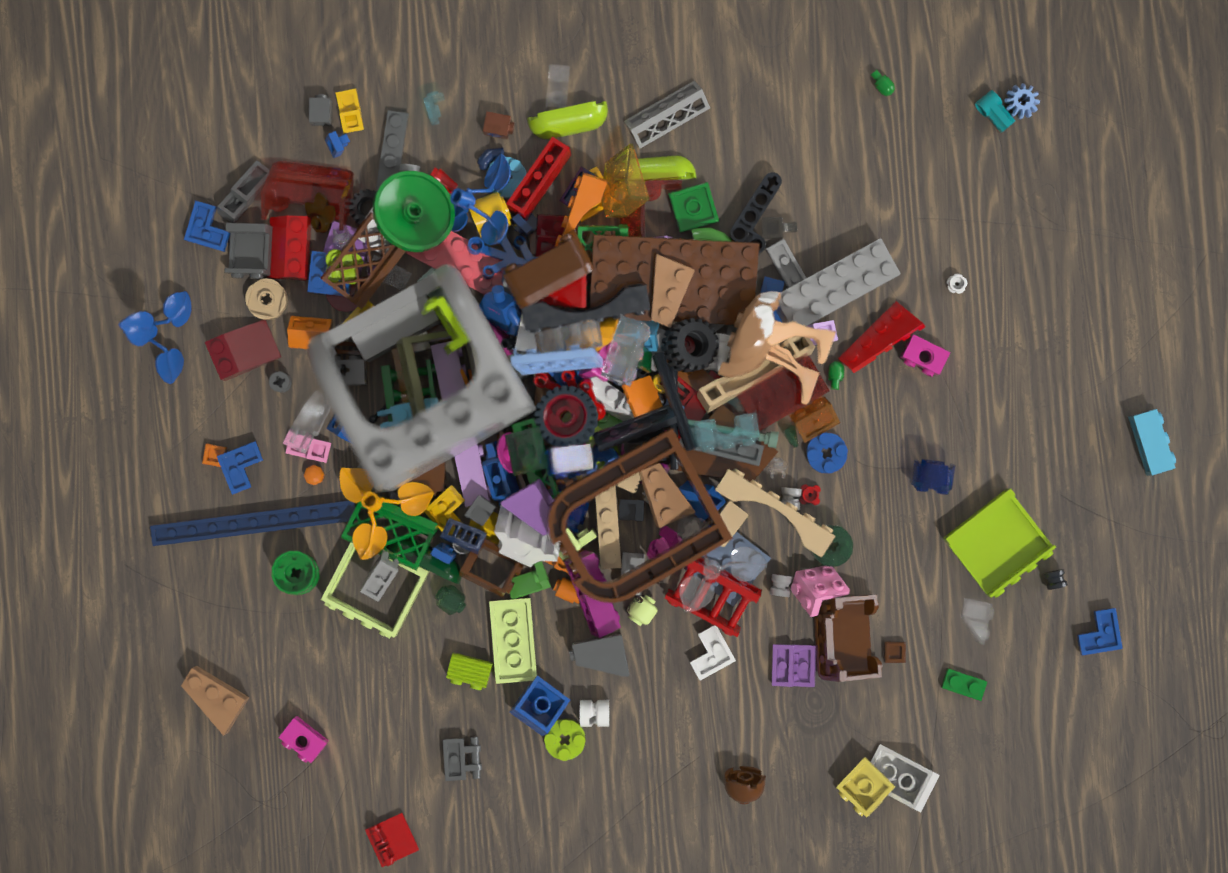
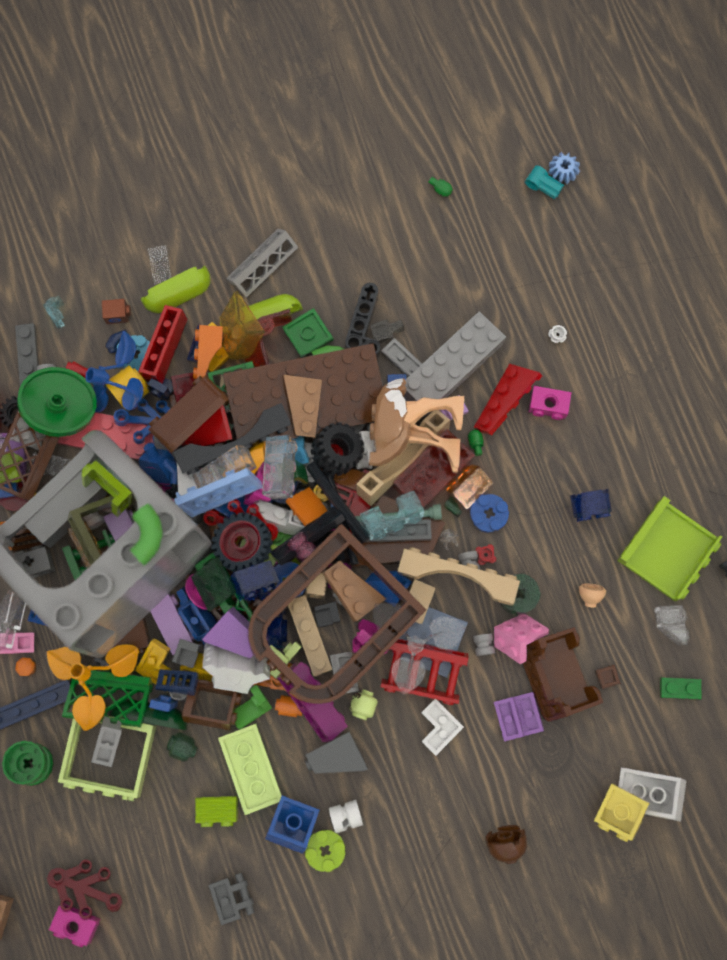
camera: 15 degrees left, 10 degrees down
none -> dark red plant [47,859,122,920]
none -> bright green cylinder [130,504,163,566]
none -> clear pink wheel [287,532,316,560]
none -> light nougat brick [579,583,606,608]

